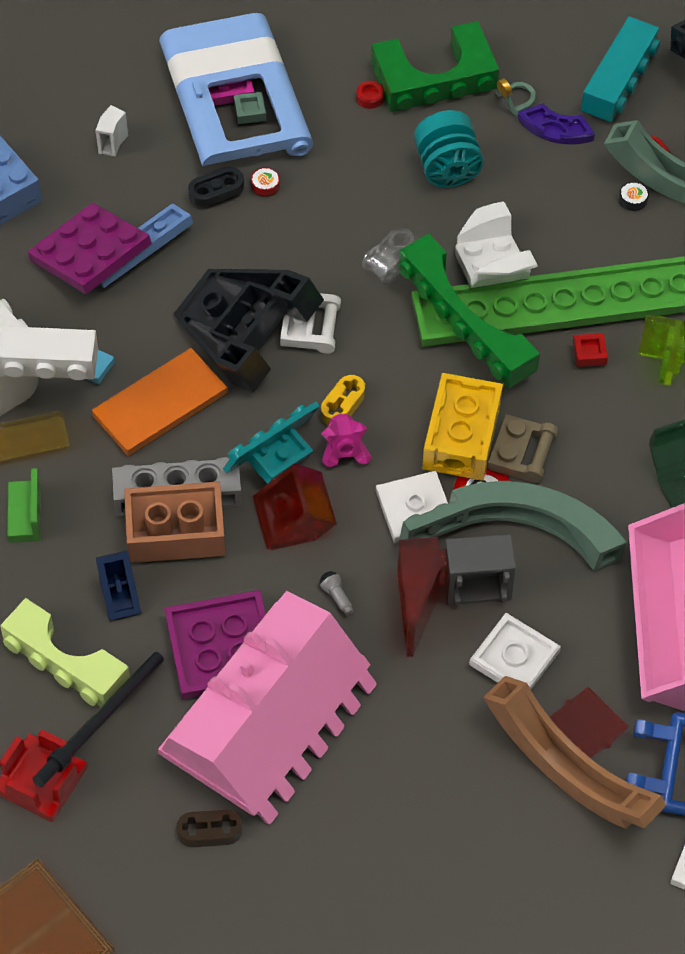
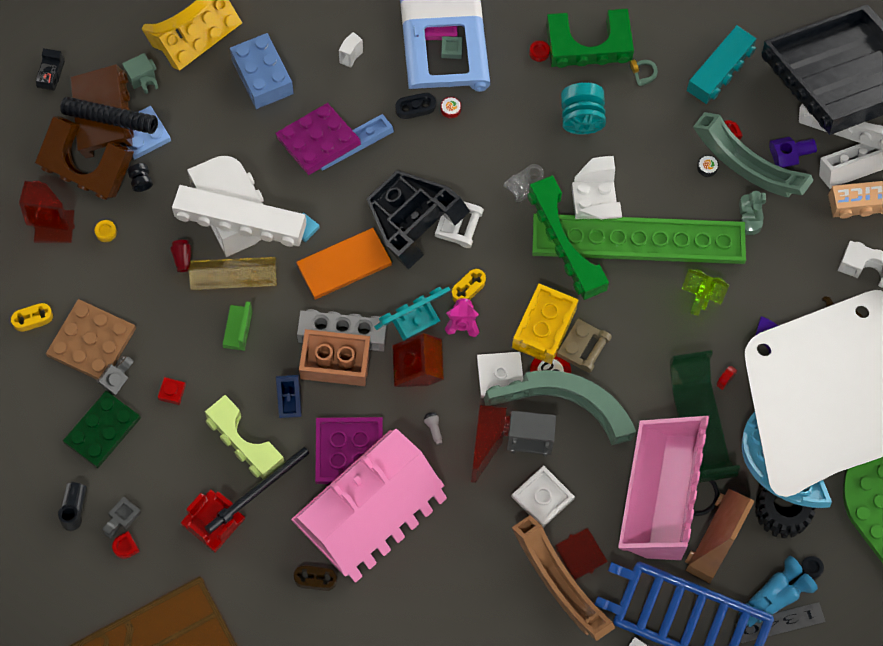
camera: 10 degrees right, 10 degrees up
dark purple tile [518,103,595,144] -> none
red plate [573,333,608,367] -> none

